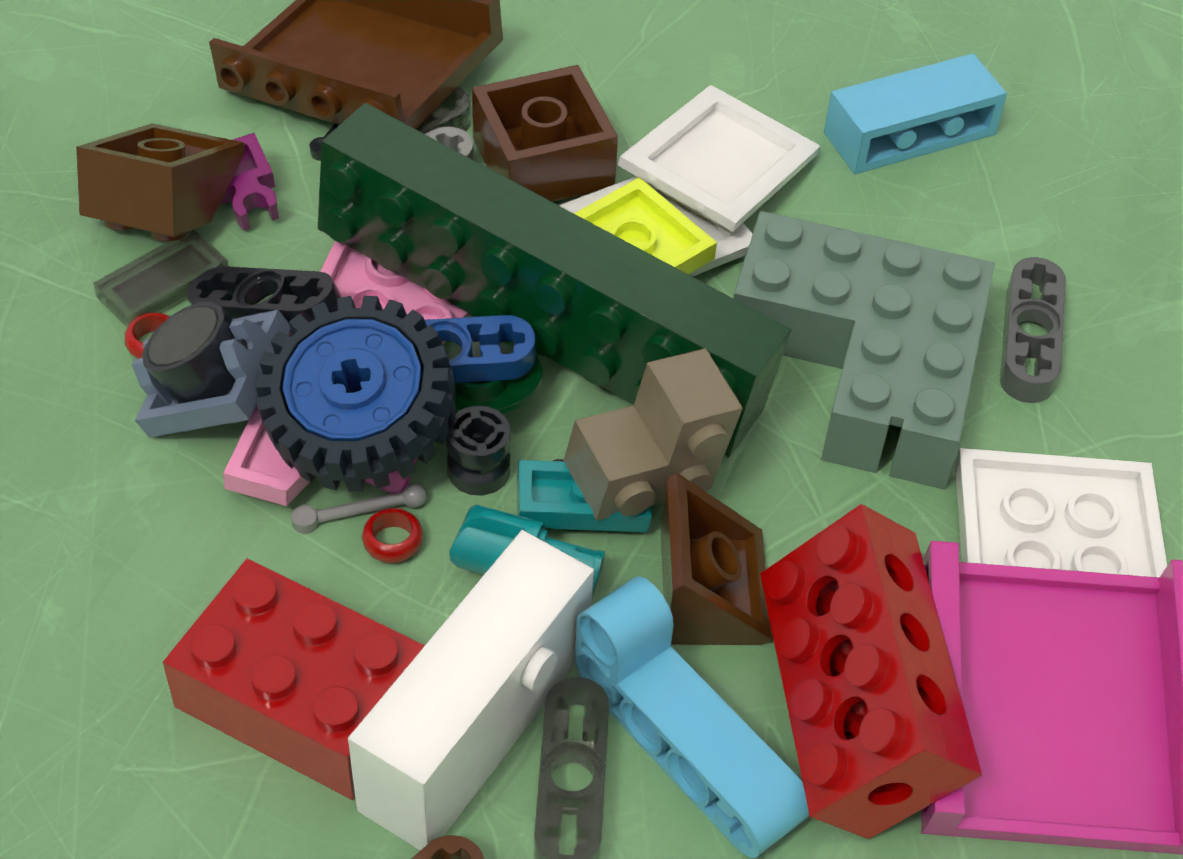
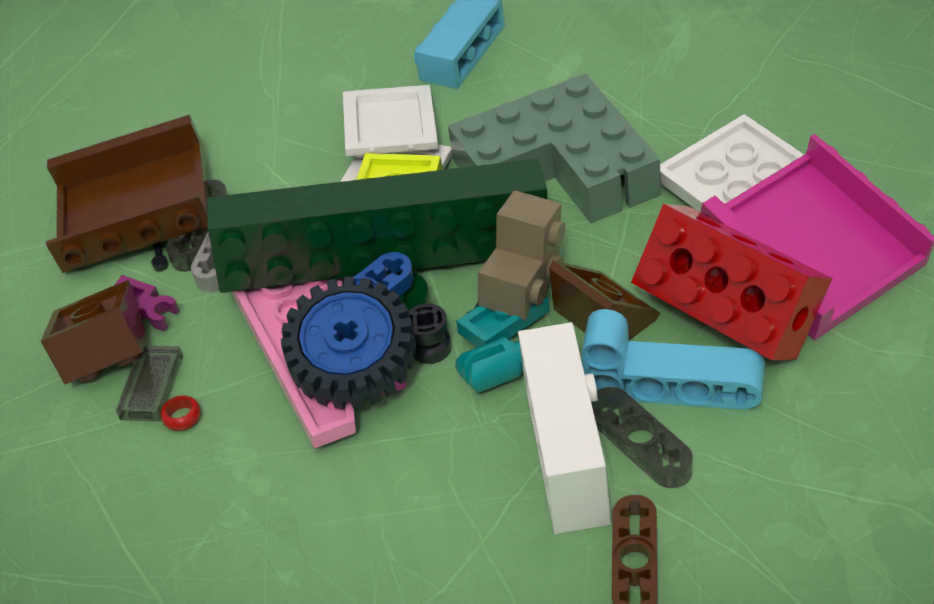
camera: 30 degrees left, 5 degrees down
piece [132,302,291,437] -> none
red piece [162,558,425,800] -> none
black beam [186,266,342,332] -> none
light grey hinge [291,483,427,534] -> none
red piece [362,508,424,564] -> none
reddish brown brick [472,65,618,202] -> none
dark grey beam [1000,257,1066,403] -> none

